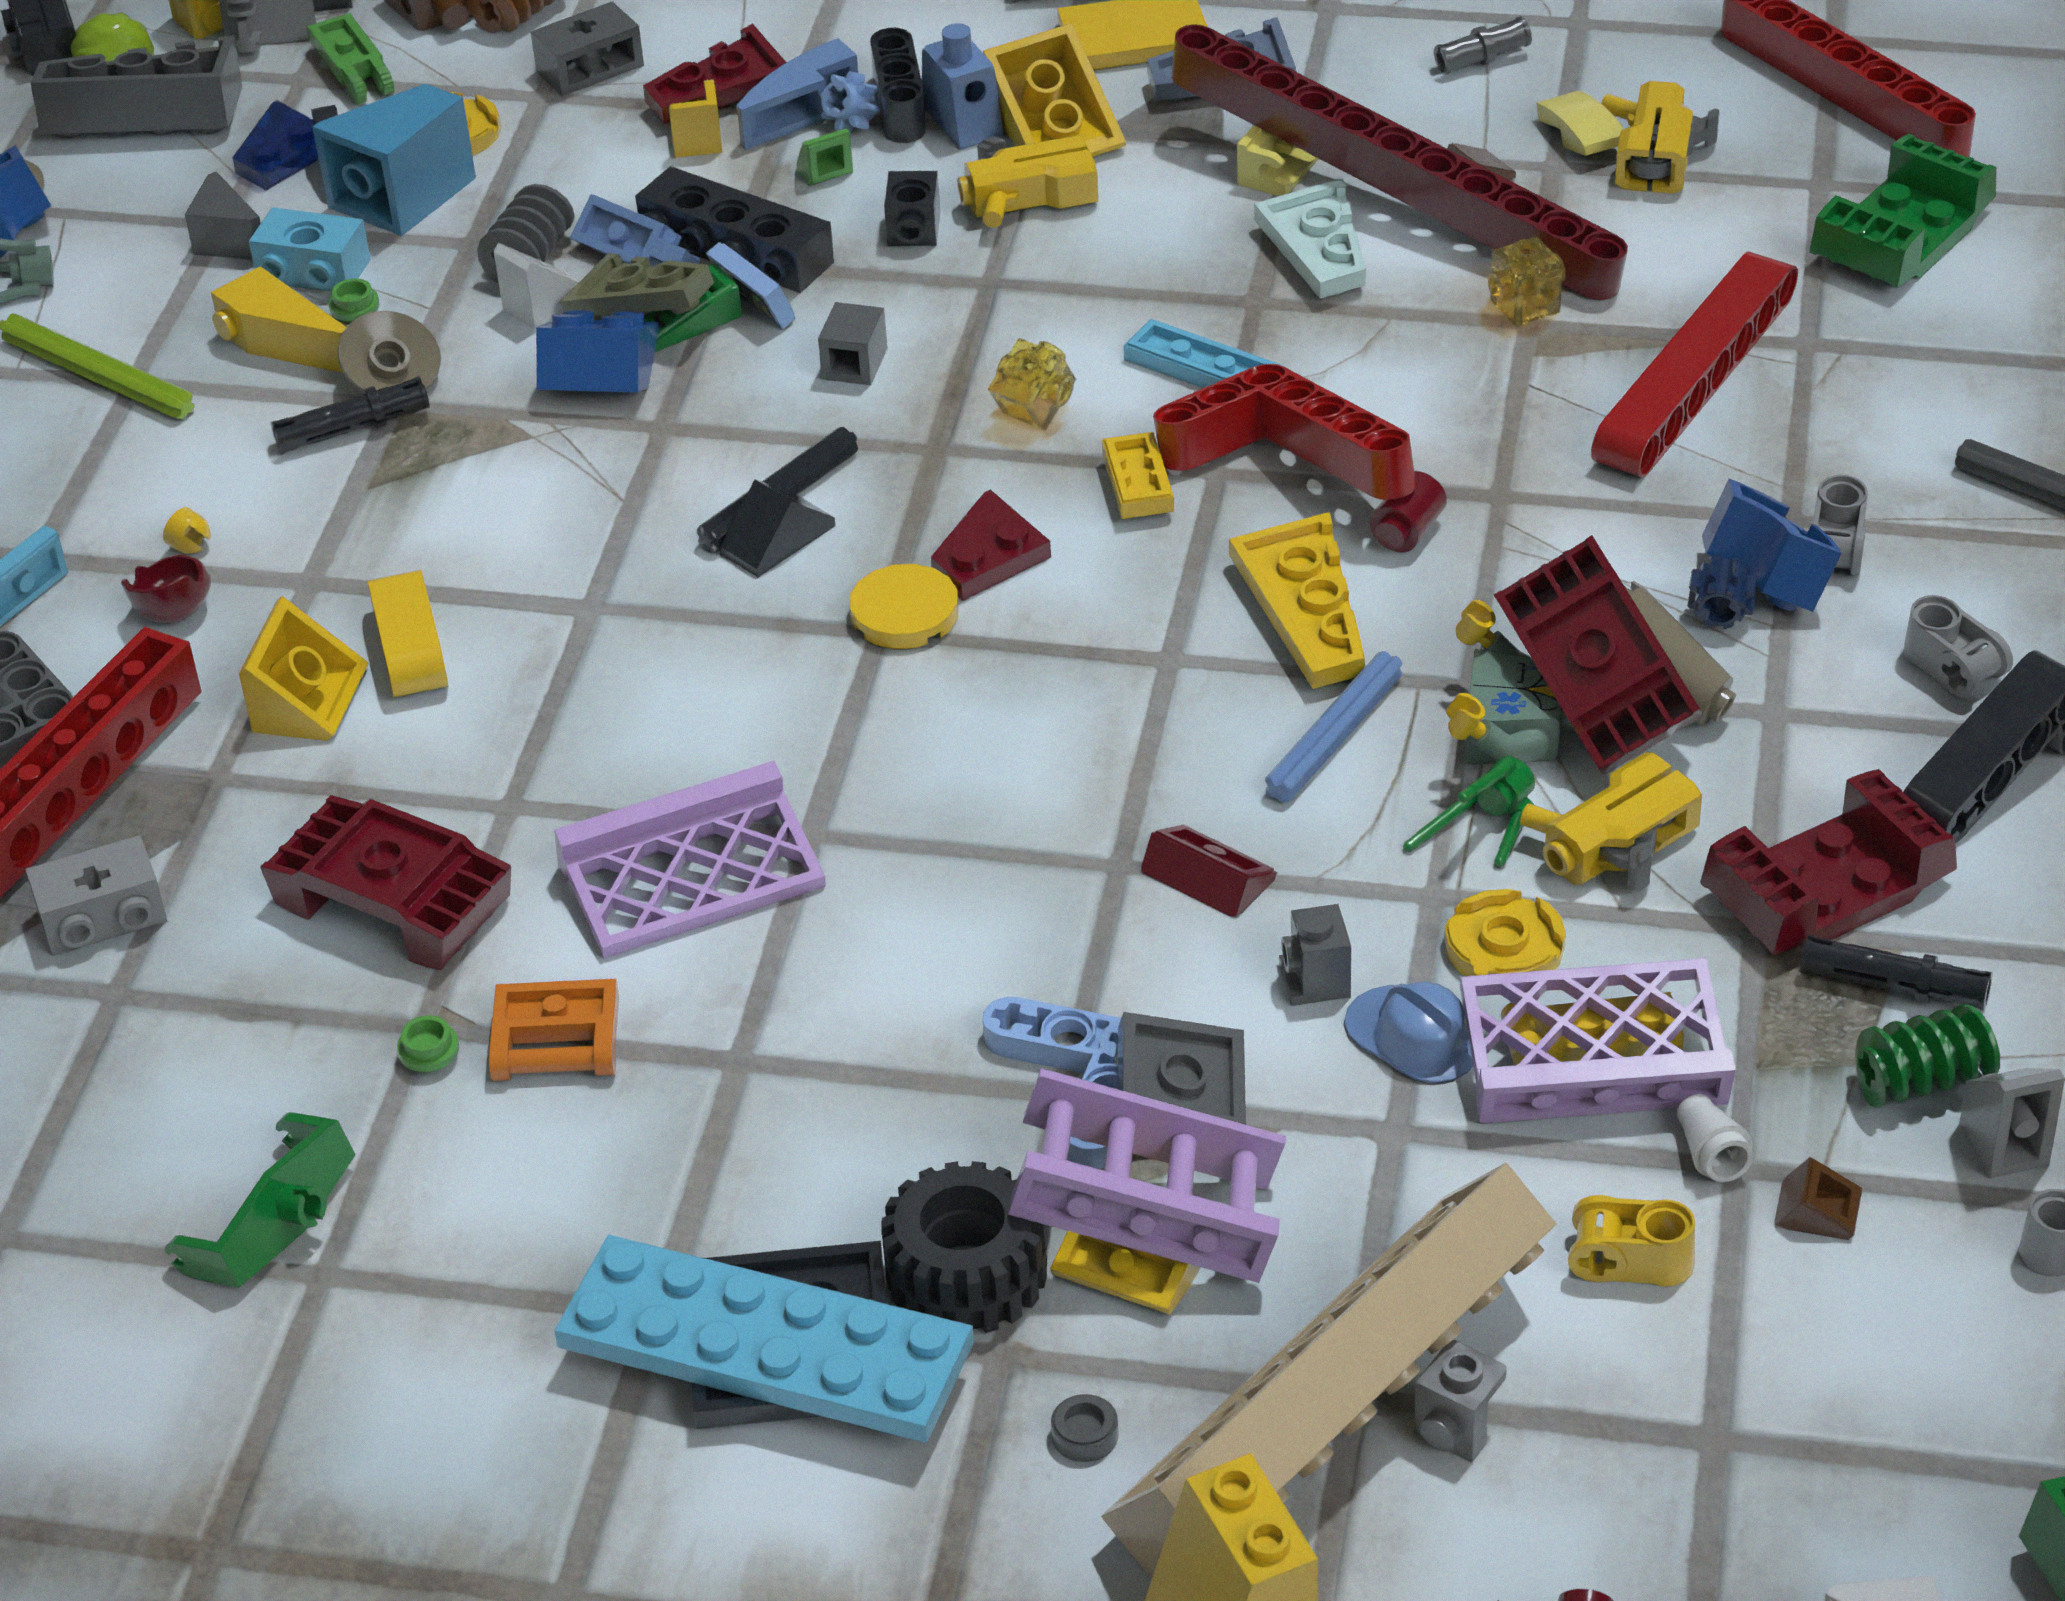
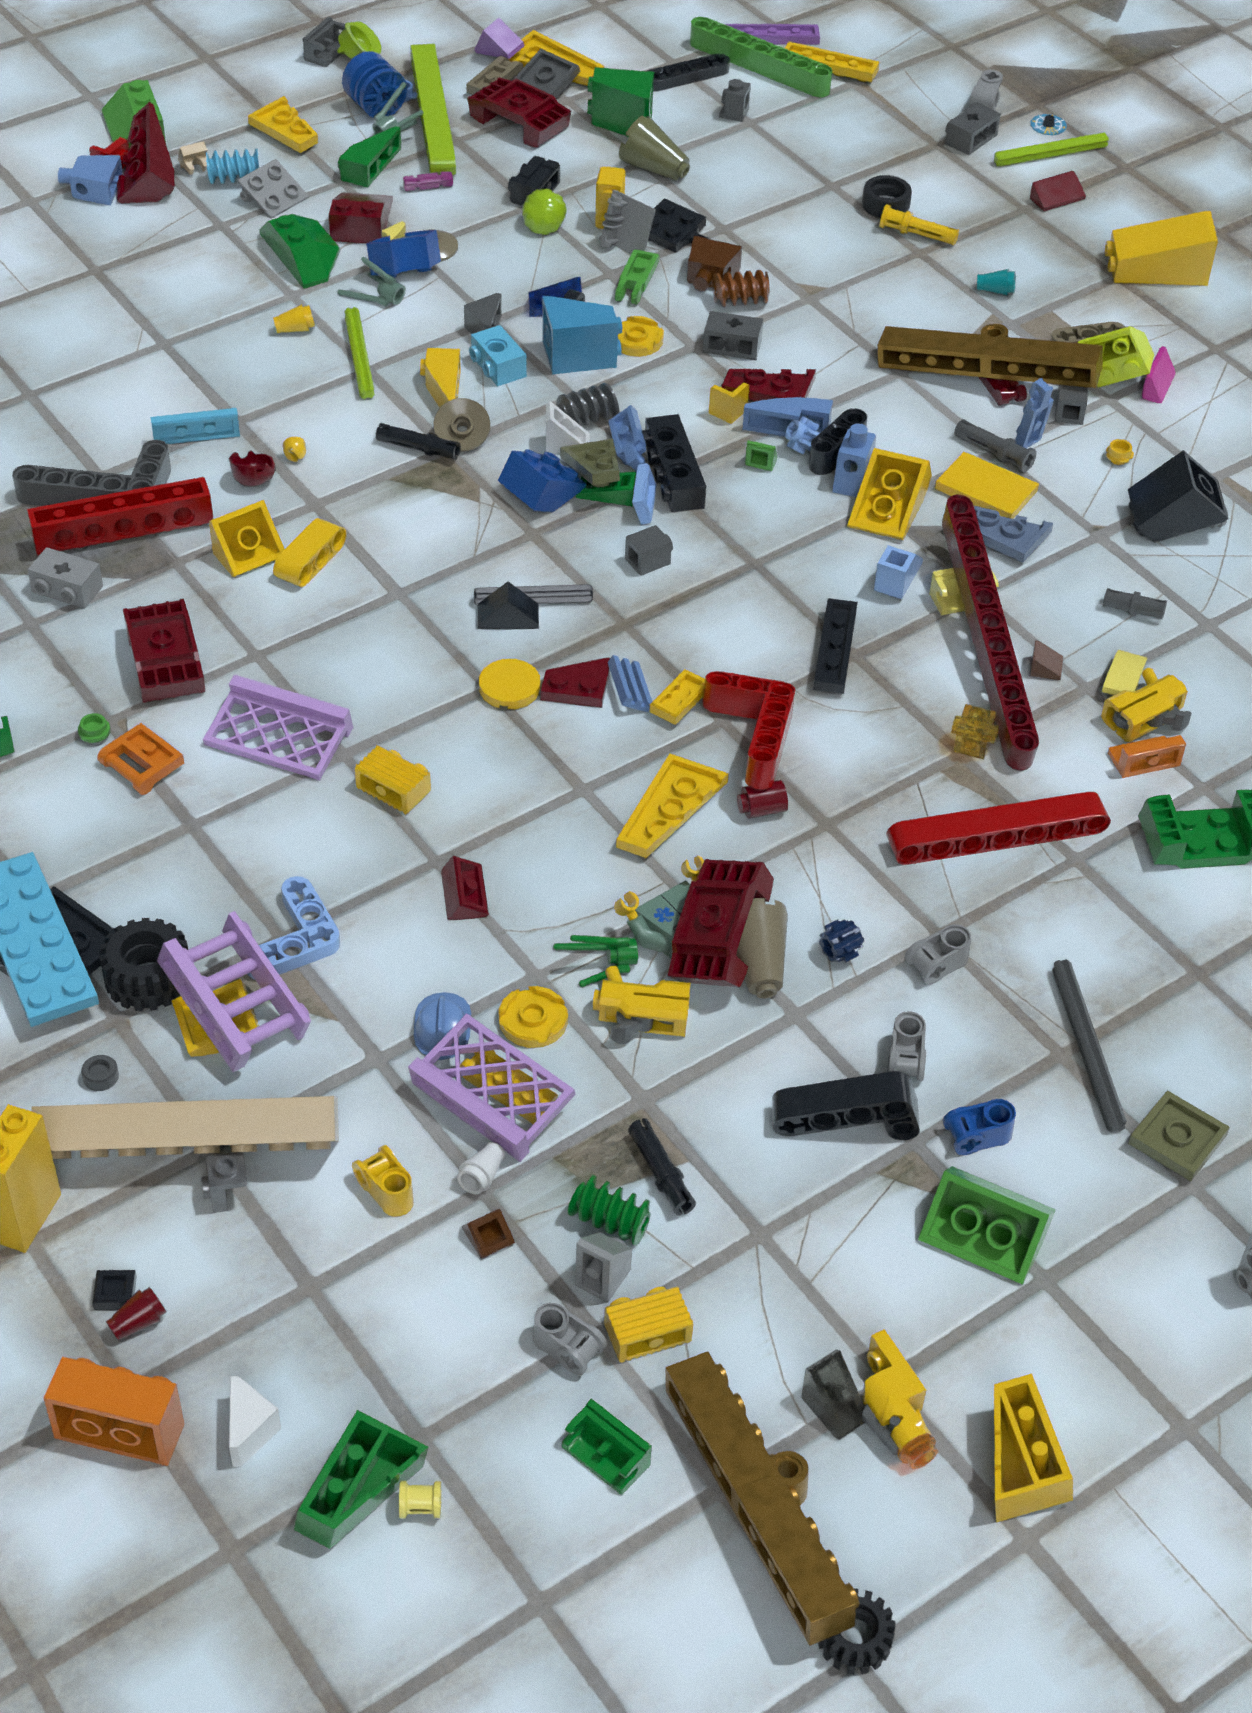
camera: 40 degrees right, 5 degrees up
dark grey wedge [30,35,242,138] -> none
bright green plate [329,278,380,323] -> none
black brick [884,171,940,246] -> none
yellow piece [957,135,1099,228] -> none
clear yellow brick [988,337,1076,431] -> none
dark grey tile [1118,1012,1246,1125] -> none
medium azure tile [1123,319,1282,388] -> none
light aqua wing [1254,178,1366,299] -> none
medium blue axle [1265,651,1402,803] -> none
dark grey brick [1279,904,1351,1006] -> none
dark red plate [1700,769,1957,955] -> none
blue brick [1702,478,1842,612] -> none
none -> yellow brick [355,745,431,814]
none -> medium blue tile [608,655,653,712]
none -> black plate [813,598,858,694]
none -> light blue slope [874,545,923,599]
none -> orange panel [1108,735,1186,778]

